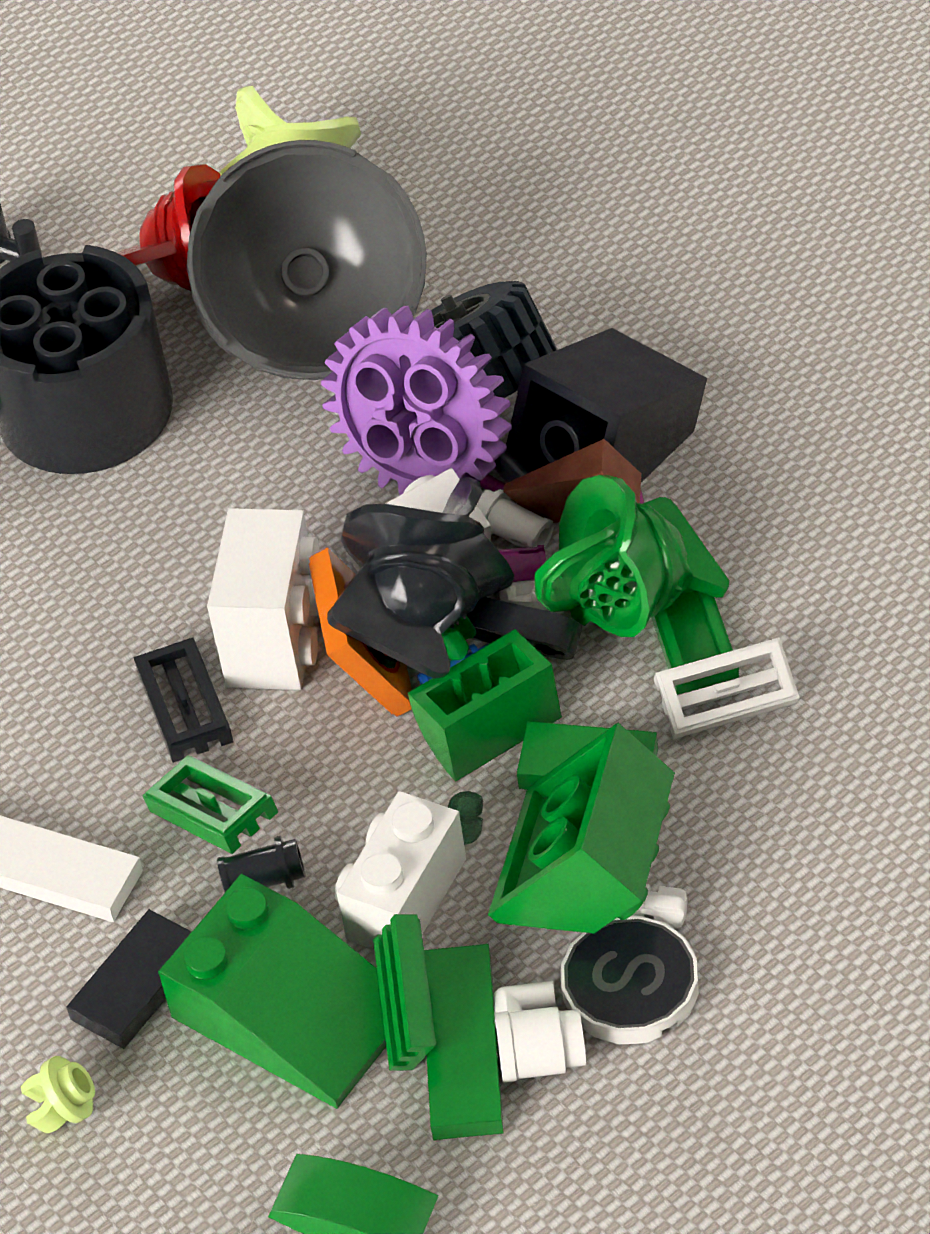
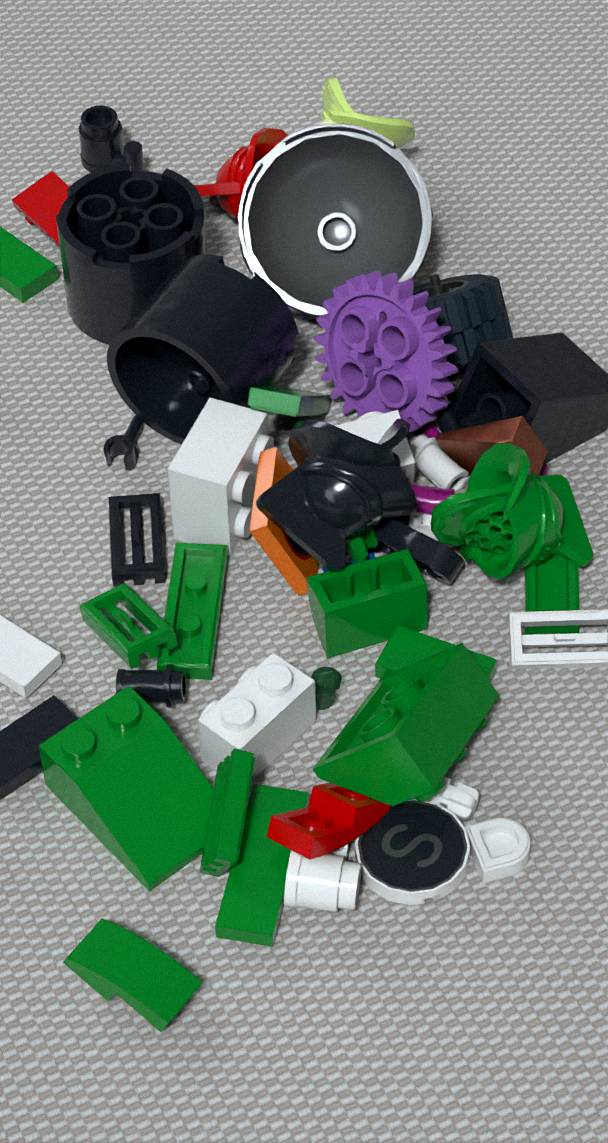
camera: 10 degrees right, 0 degrees up
none -> black hand [103,416,144,470]
none -> black brick [107,254,298,445]
none -> green tile [157,542,228,680]
none -> green tile [248,387,331,417]
none -> red slope [267,782,391,860]
none -> white tile [465,818,530,883]

